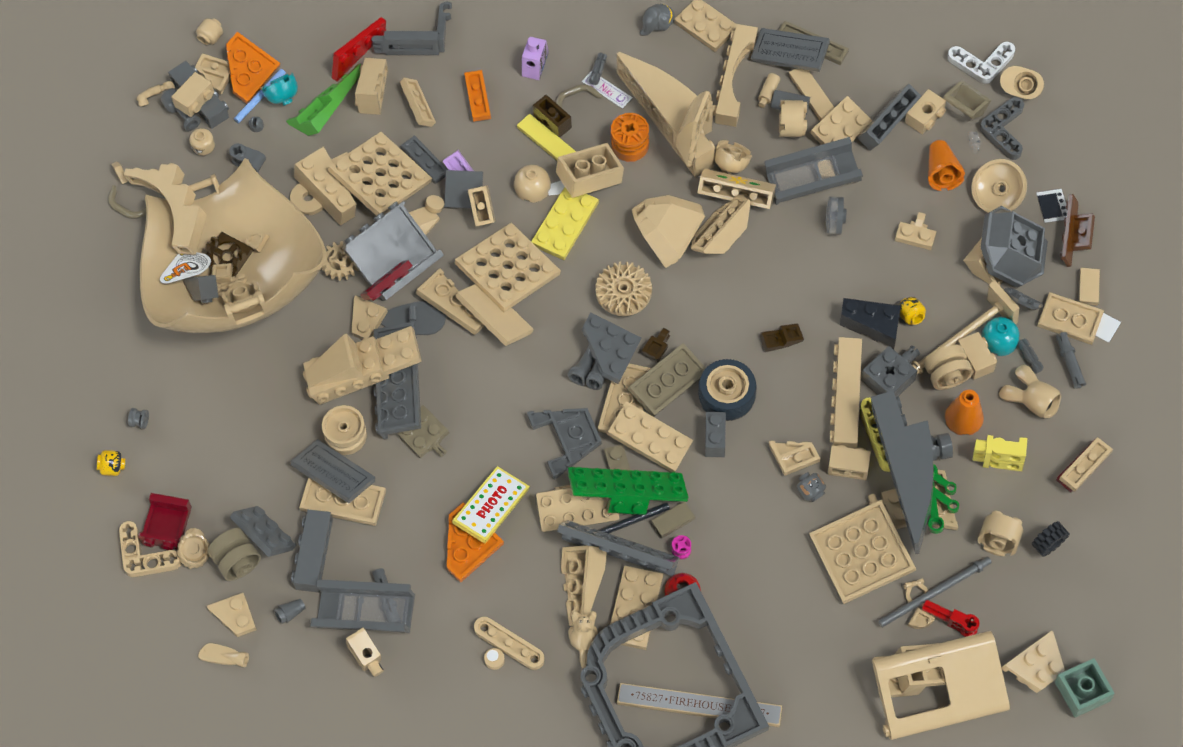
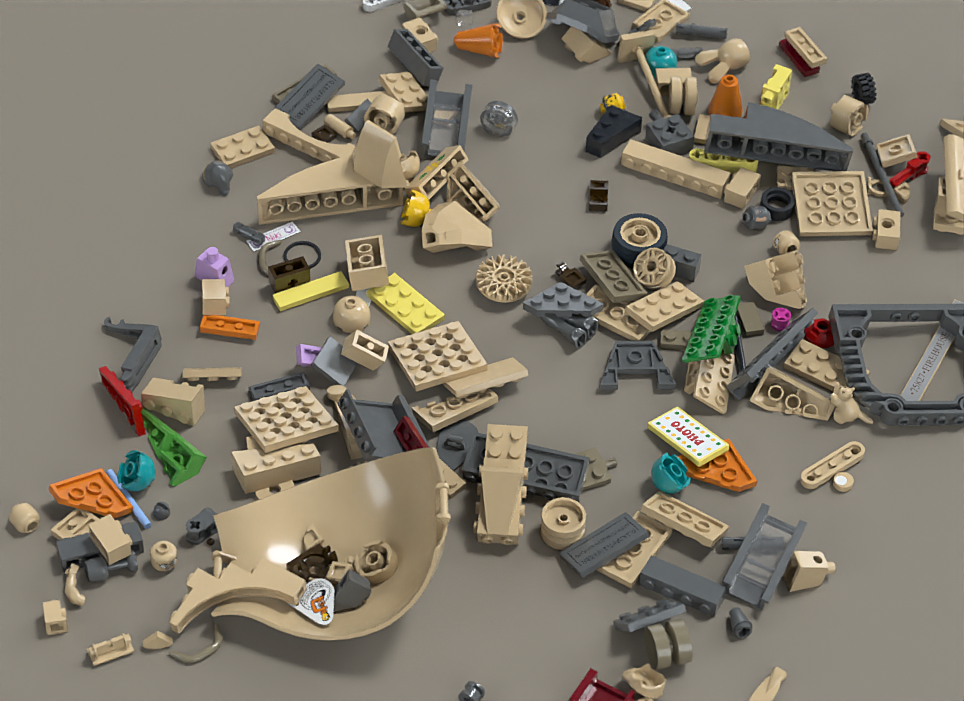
camera: 75 degrees left, 15 degrees down
tan wing [207,593,256,637] -> none
orange wheel [611,113,649,162] -> none
tan wing [769,441,820,476] -> none
tan hinge [895,212,937,250] -> none
none -> tan brick [43,600,68,635]
none -> tan hinge [87,633,134,666]
none -> tan brick [202,279,230,315]
none -> black piece [284,241,321,269]
none -> dark brown tile [311,124,337,143]
none -> yellow cylinder [400,190,432,227]
none -> tan wheel [633,248,676,290]
none -> tan plate [640,491,729,548]
none -> teal cylinder [651,453,691,494]
none -> tan tile [694,114,710,144]
none -> tan brick [744,250,807,309]
none -> black tyre [760,187,795,221]
none -> tan head [773,230,800,255]
none -> tan brick [872,209,900,250]
none -> tan tile [875,134,918,168]

